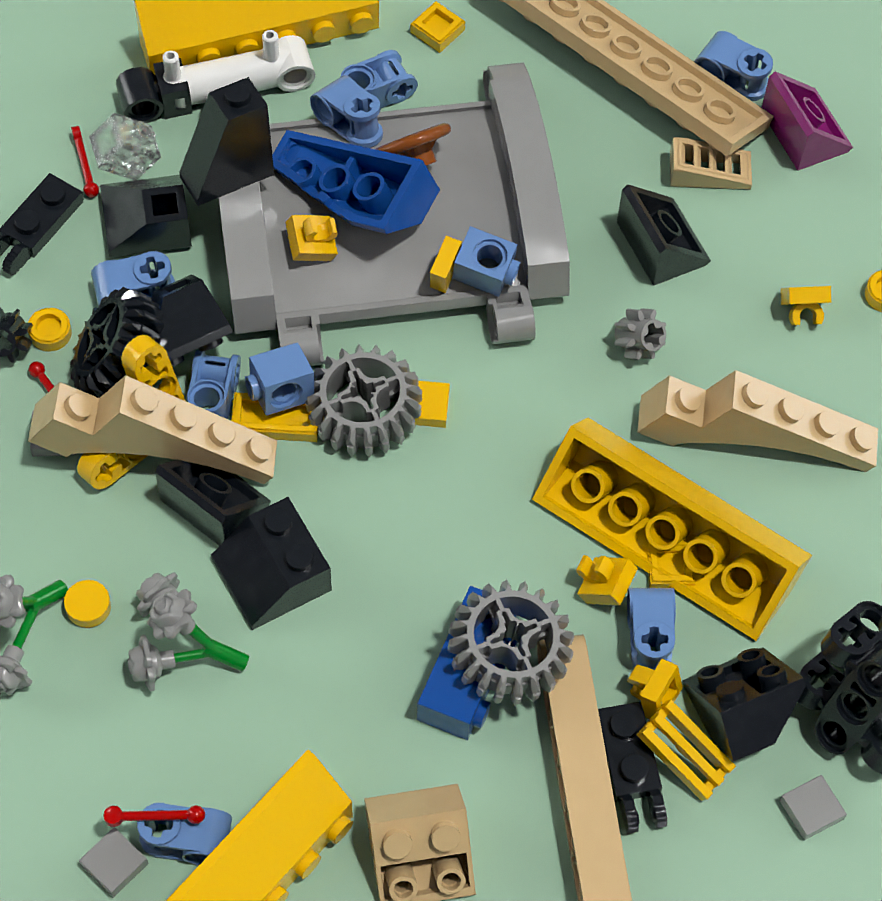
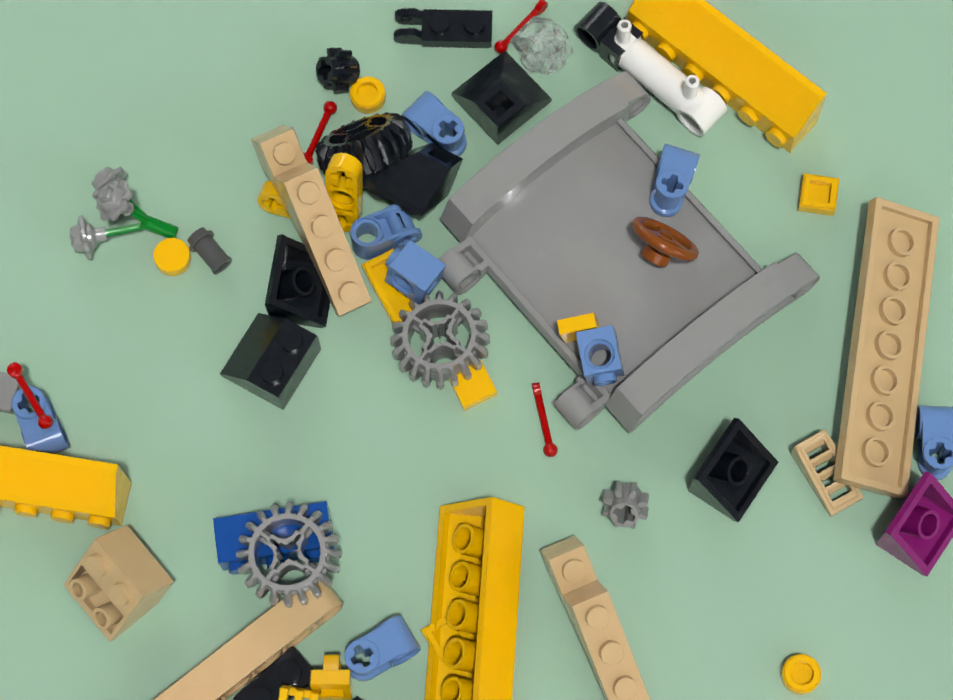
camera: 65 degrees right, 10 degrees up
light grey plant [128,573,249,691] -> none
black slope [179,77,274,206] -> none
blue wedge [272,130,440,234] -> none
yellow tile [285,215,338,261] -> none
medium blue piece [341,50,418,108] -> none
yellow tile [576,555,638,605] -> none
yellow tile [780,286,832,325] -> none
none -> dark grey pin [187,227,232,275]
none -> red hinge [532,382,558,457]

